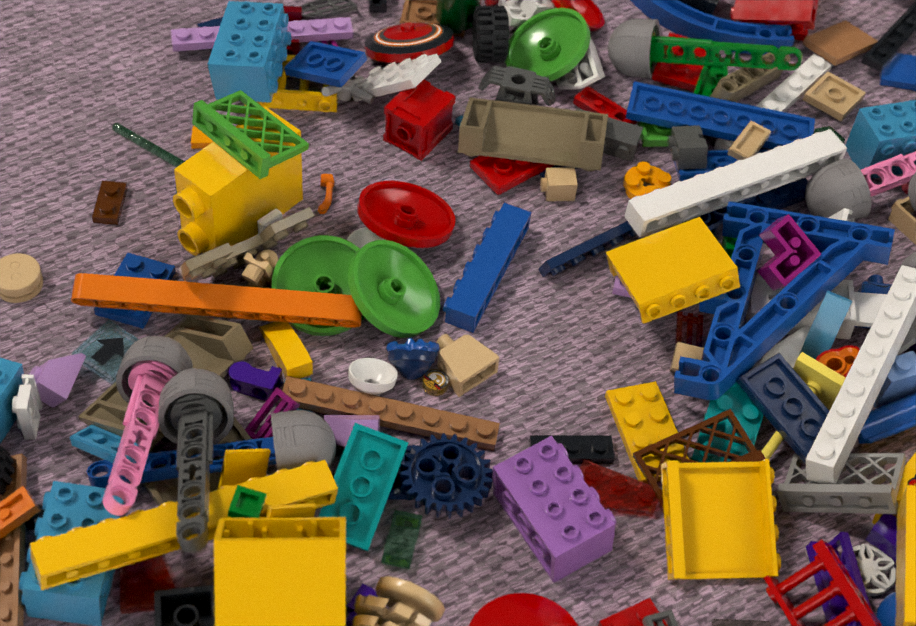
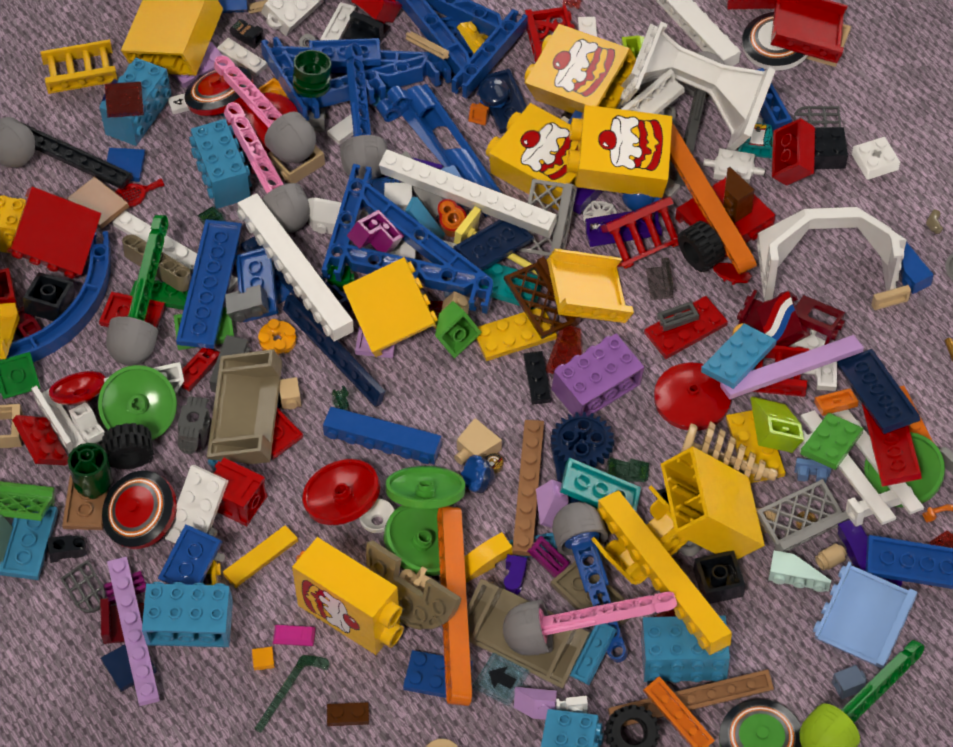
camera: 90 degrees left, 5 degrees up
dark grey piece [158,368,234,553] -> none
bright green fence [192,90,309,179] -> none
green plate [227,485,267,518] -> none
white piece [348,358,398,396] -> none
tan tile [727,121,771,160] -> none
tan plate [803,71,866,121] -> none
none -> red piece [115,178,164,208]
none -> yellow tile [223,525,298,588]
none -> clear green plate [331,386,349,411]
none -> bright green slope [435,301,482,359]

